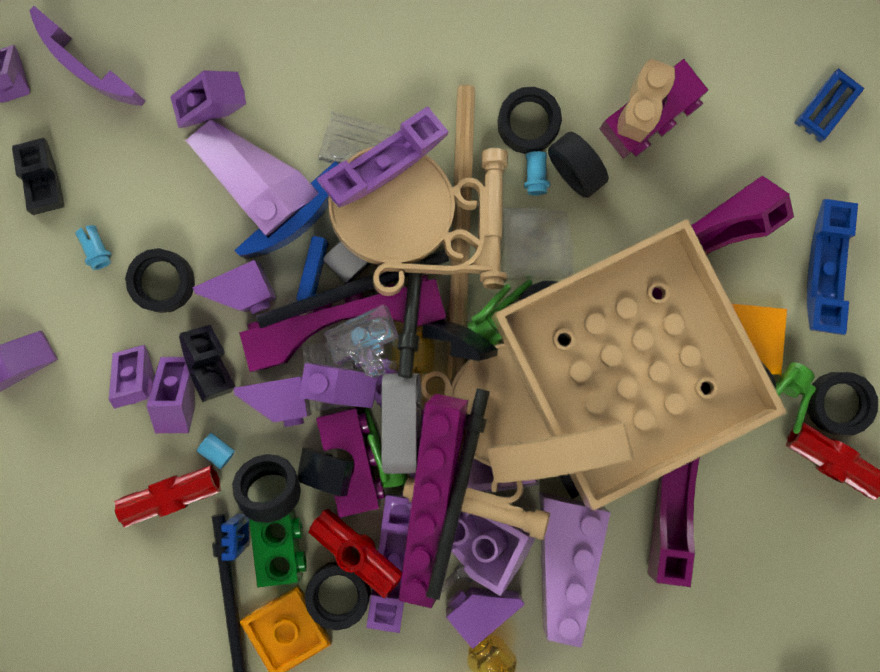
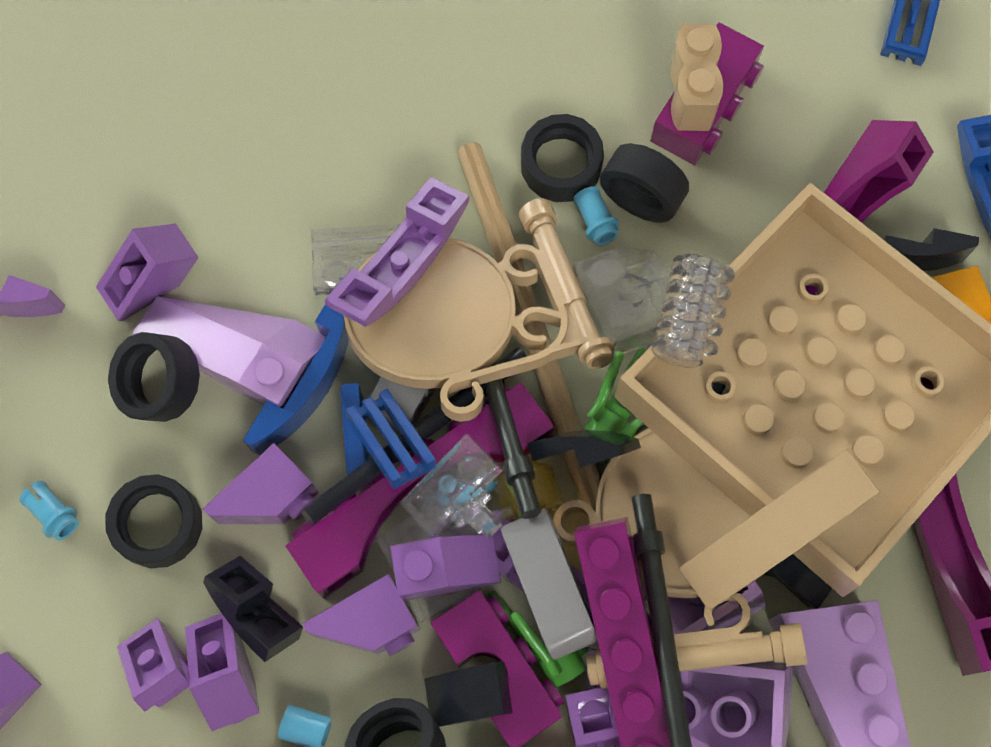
camera: 15 degrees left, 15 degrees down
none -> black tyre [108,332,200,422]
none -> blue tile [345,389,436,490]
none -> clear piece [651,253,735,368]
none -> black slope [883,228,979,271]

